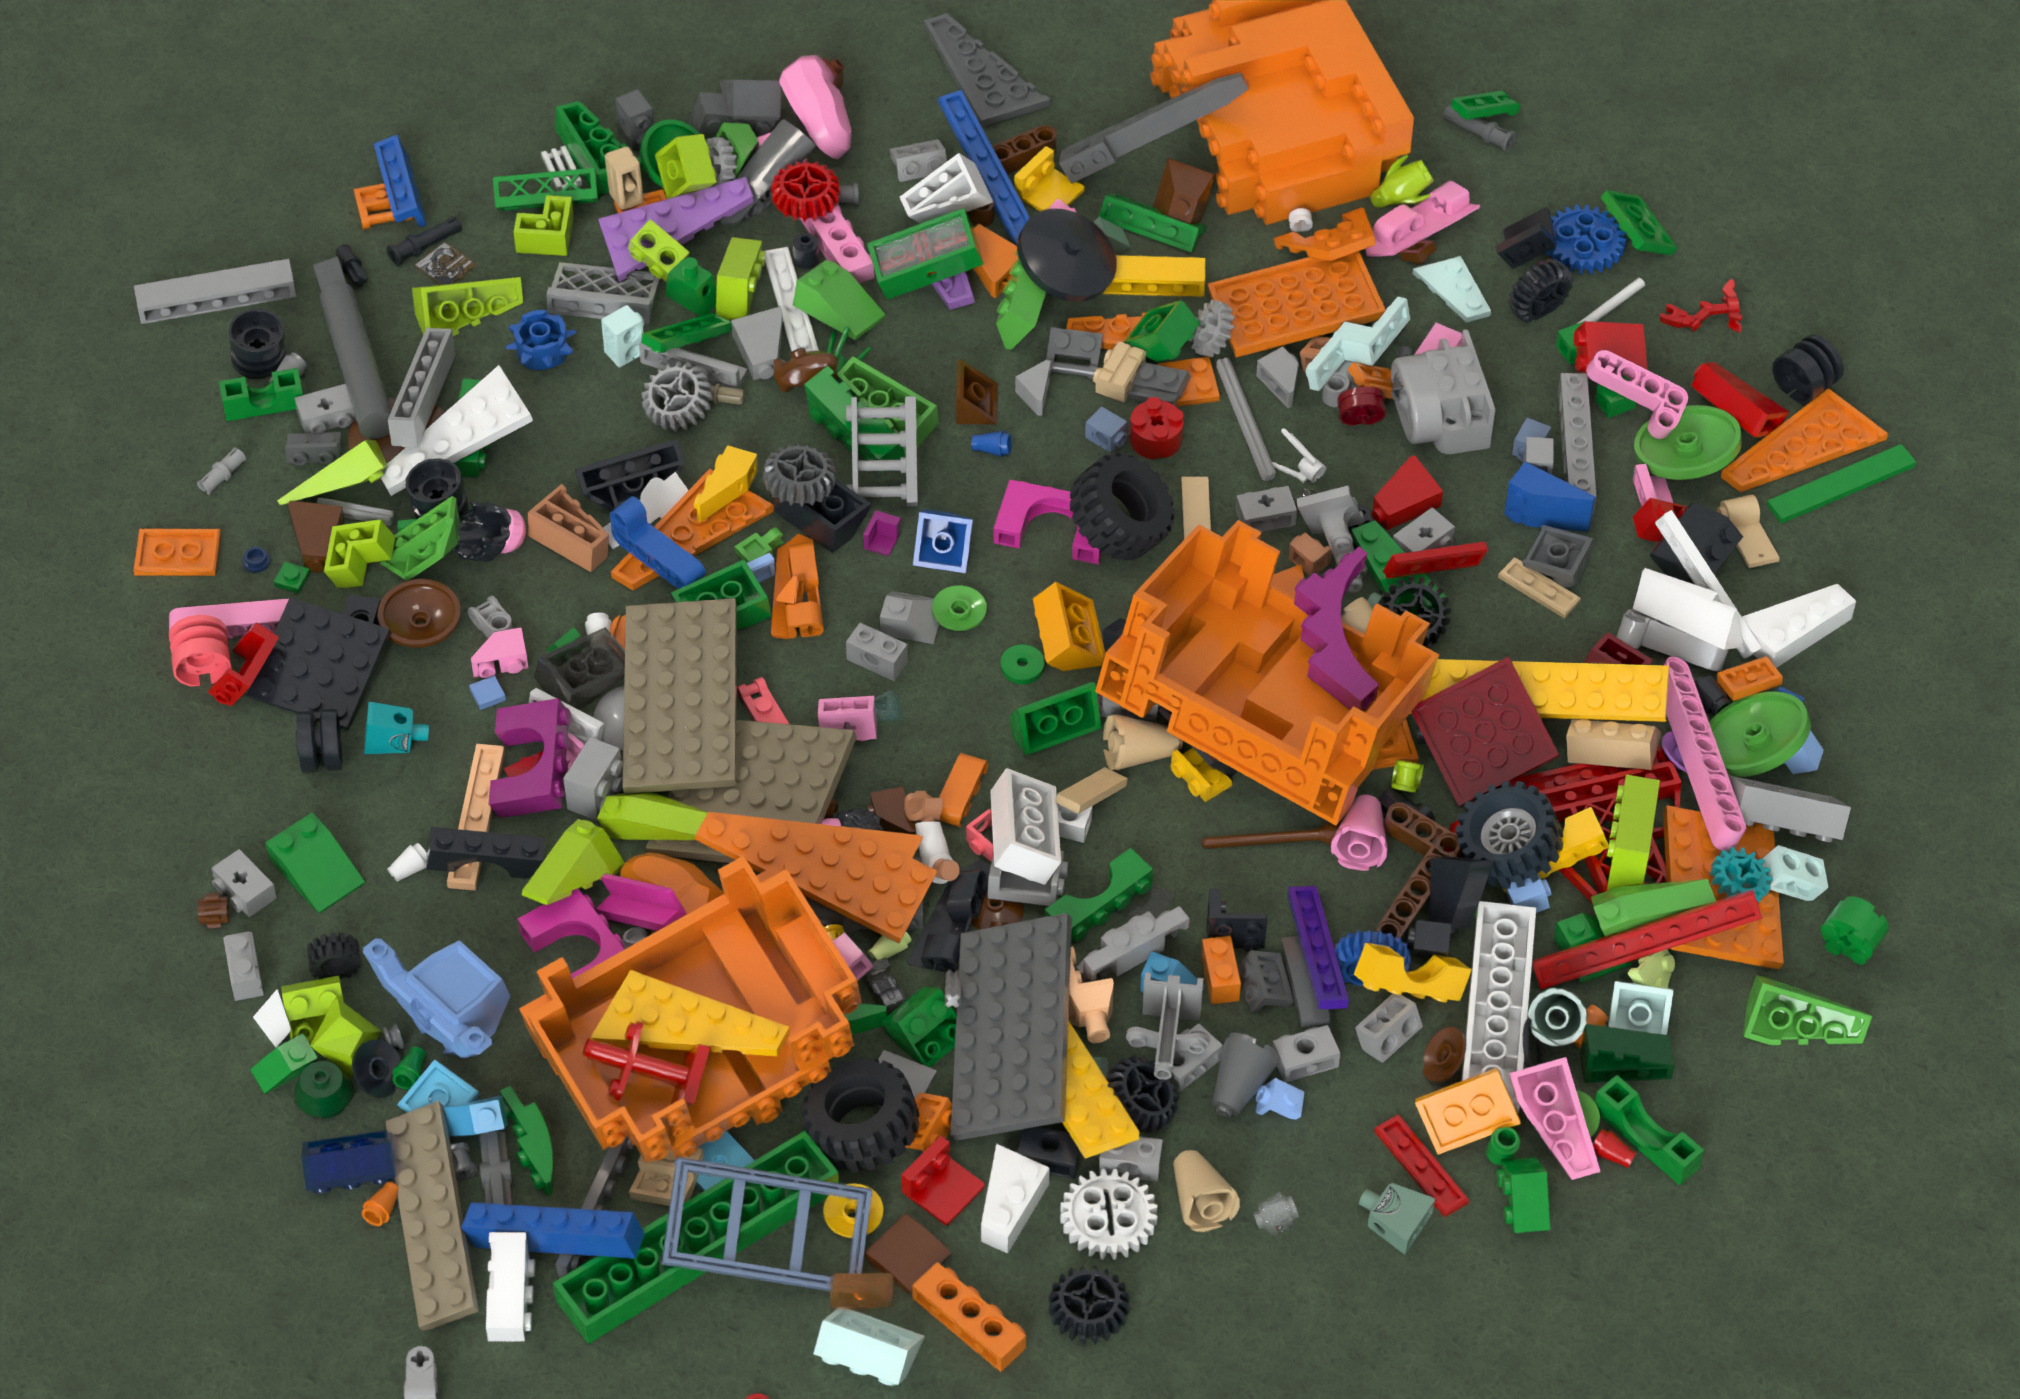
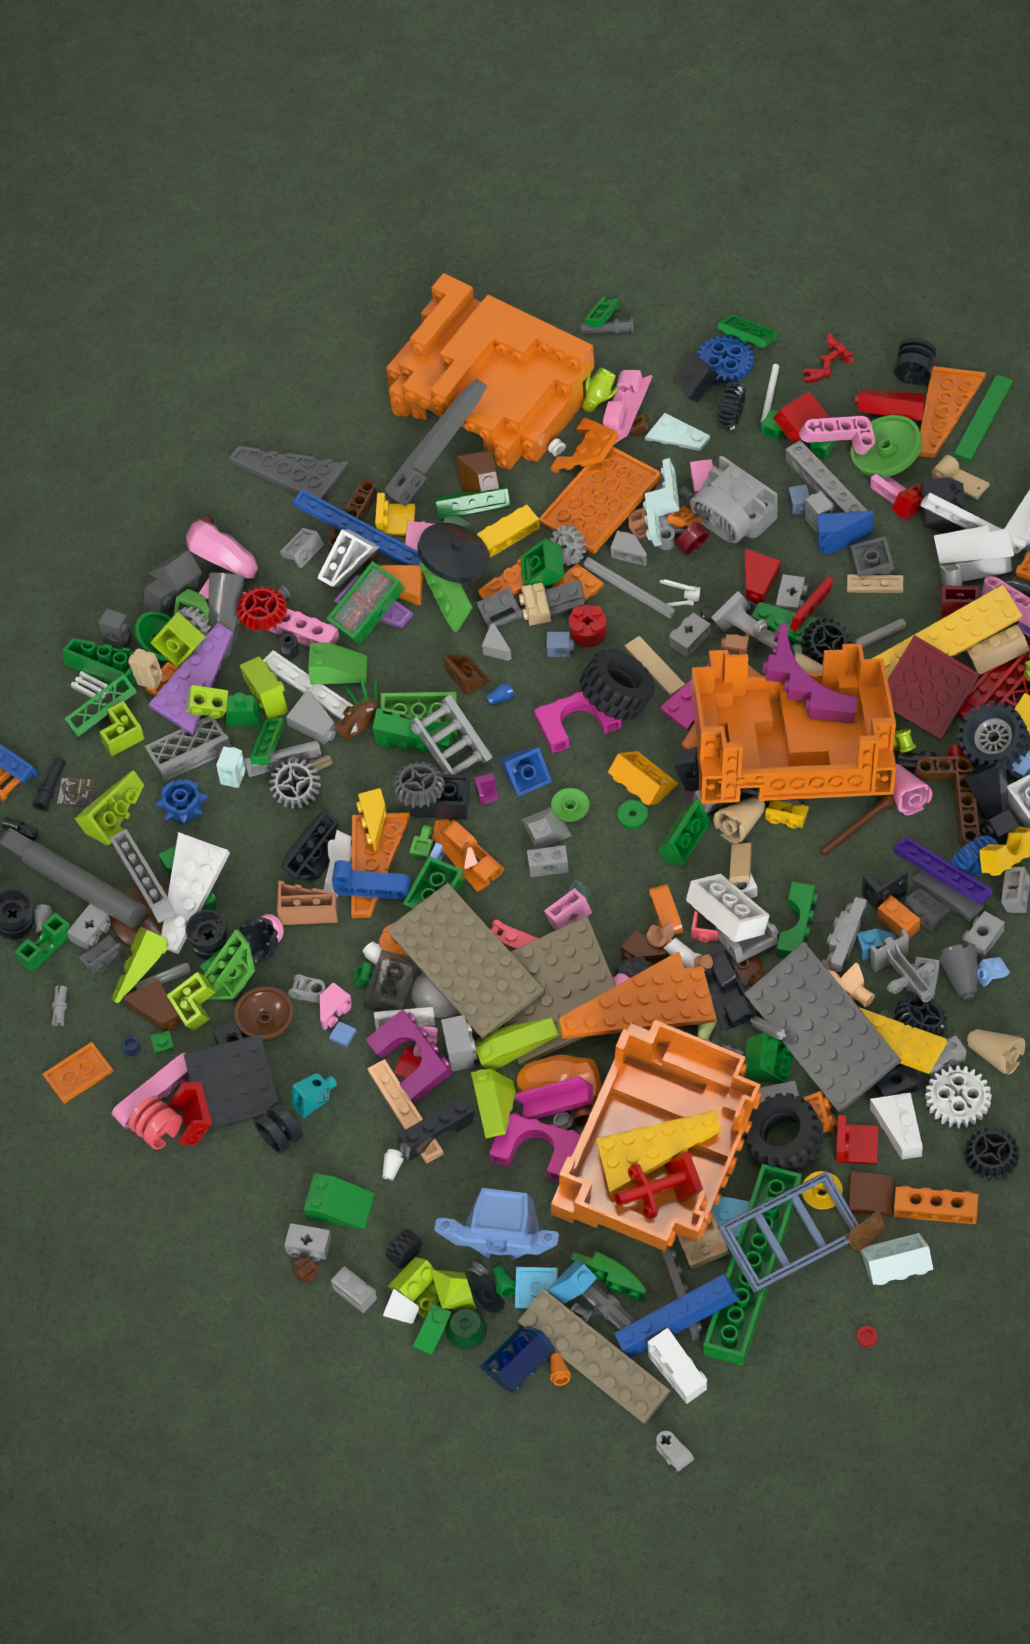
camera: 30 degrees left, 5 degrees up
none -> light grey axle [855,619,906,648]

